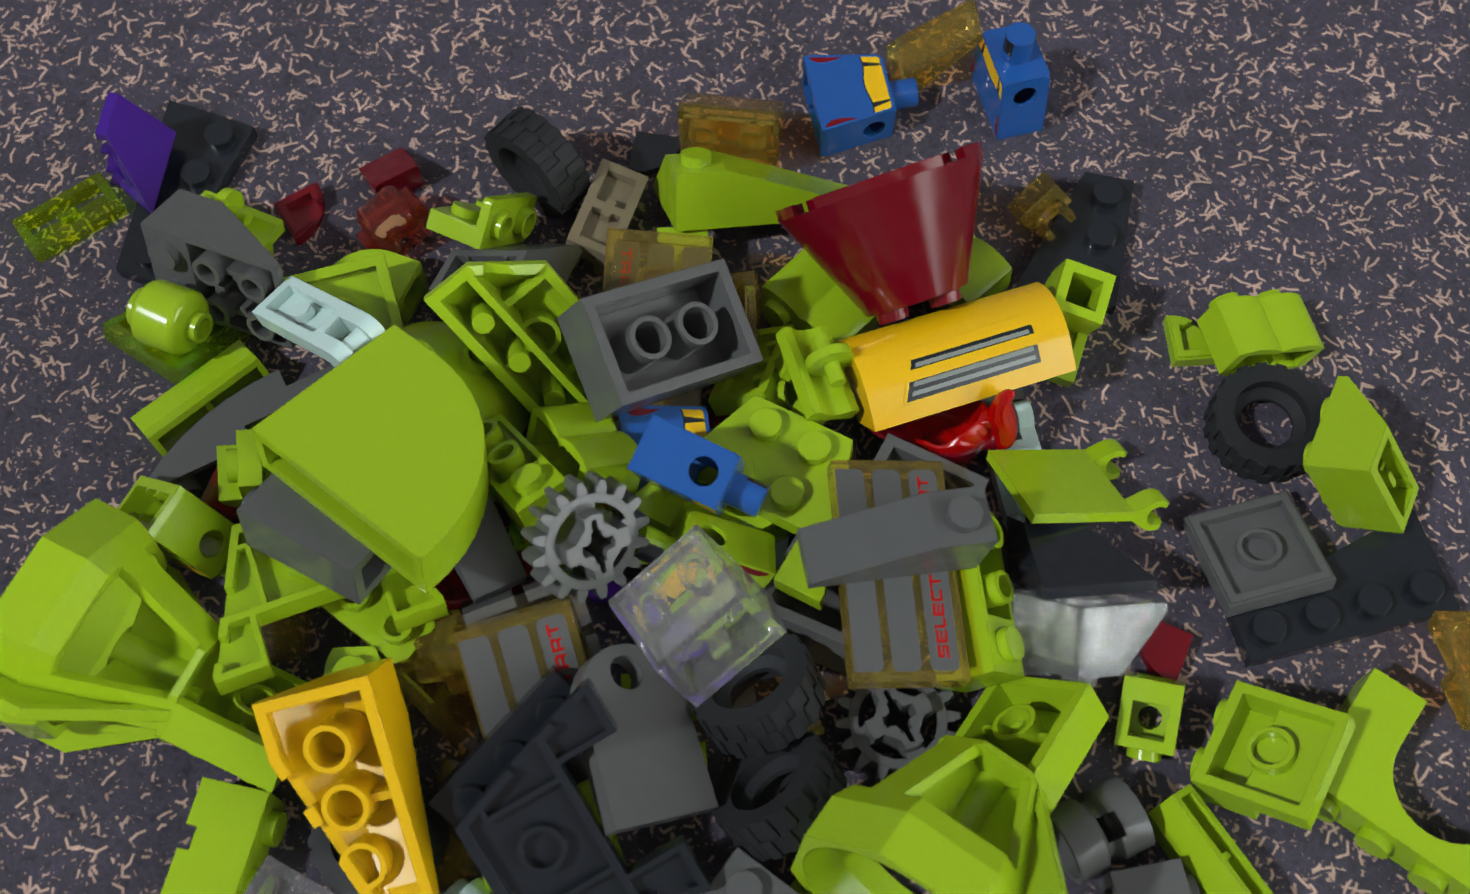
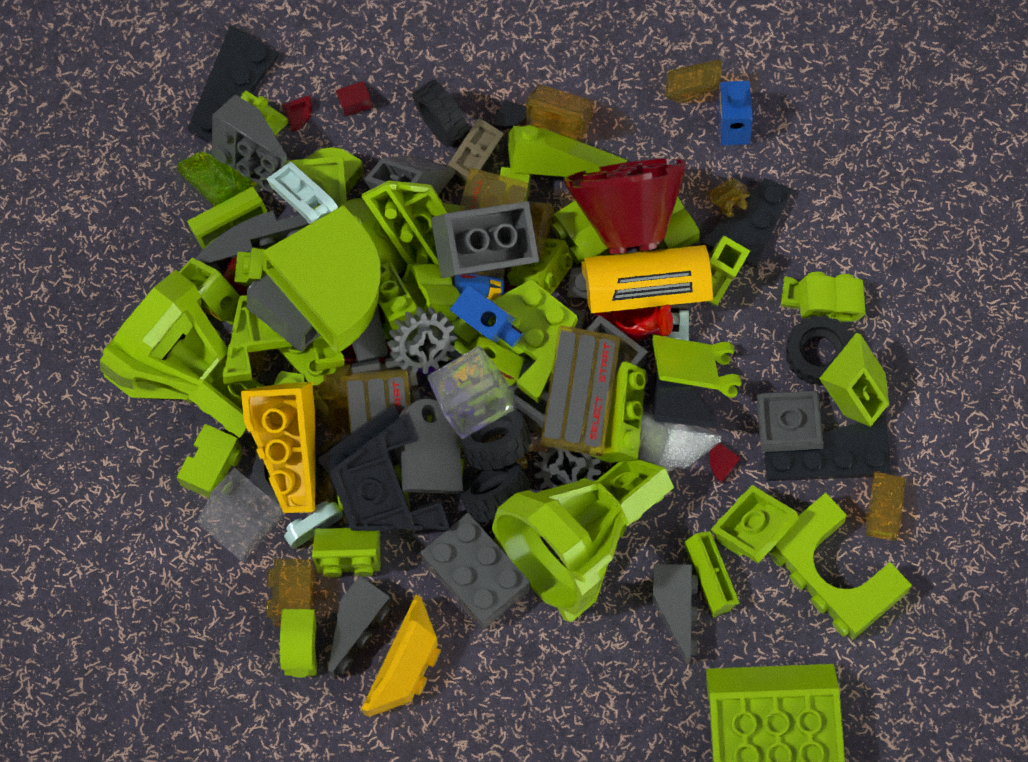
camera: 15 degrees right, 5 degrees up
clear neon green tile [11,171,128,263] -> none
dark purple slope [95,92,176,213] -> none
lime head [126,279,213,355] -> none
clear red head [356,185,430,256] -> none
lime bracket [426,192,537,250] -> none
lime hips [774,326,859,425] -> none
dark grey slope [796,486,998,589] -> none
blue torso [802,54,919,157] -> none
dark grey wheel [1050,776,1154,885] -> none
lime brick [1114,671,1186,763] -> none

